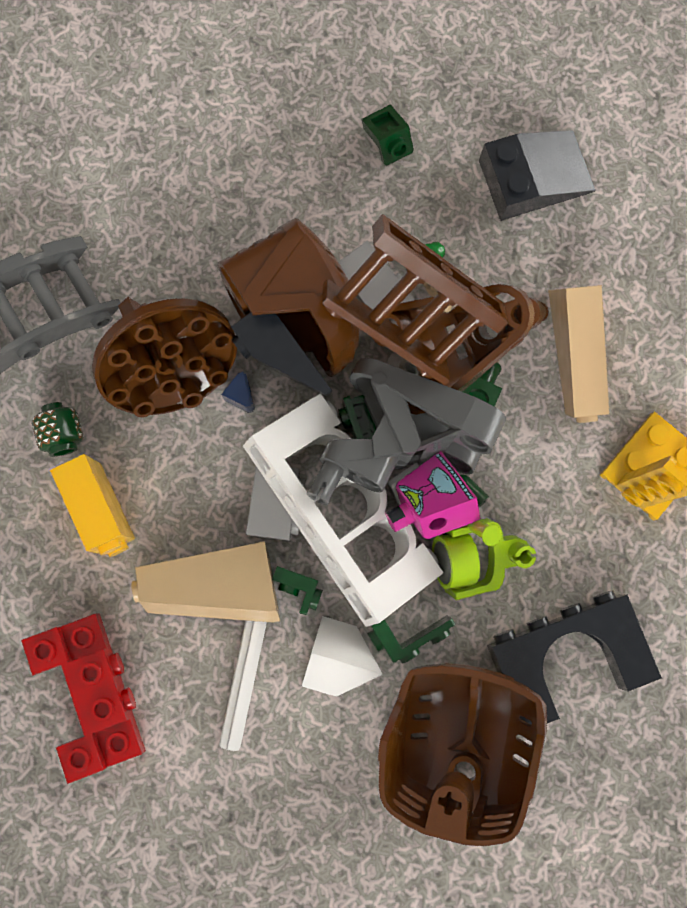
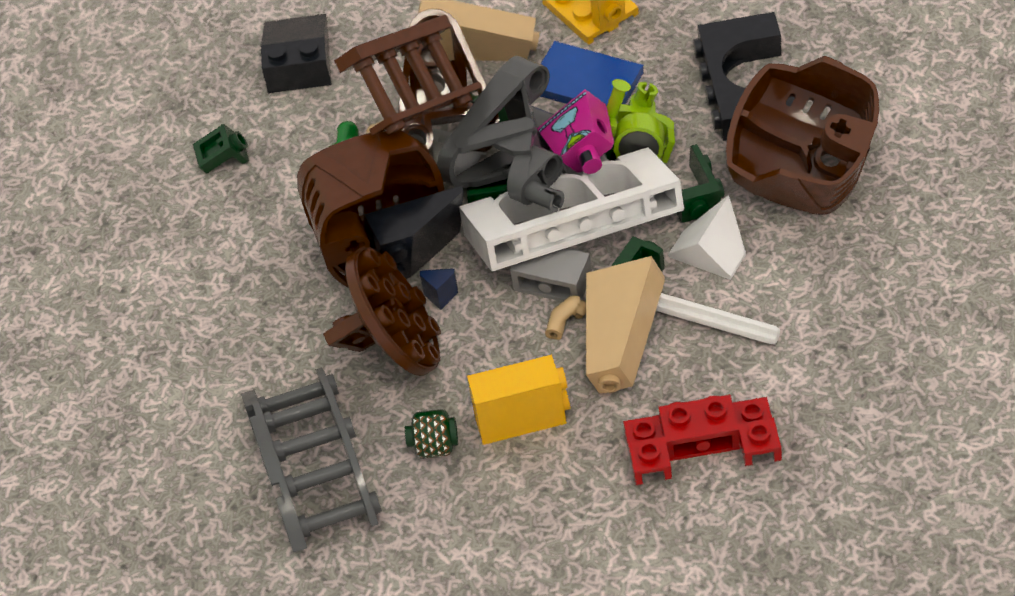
camera: 65 degrees left, 30 degrees down
none -> blue tile [540,41,644,106]
none -> tan arm [545,295,586,340]

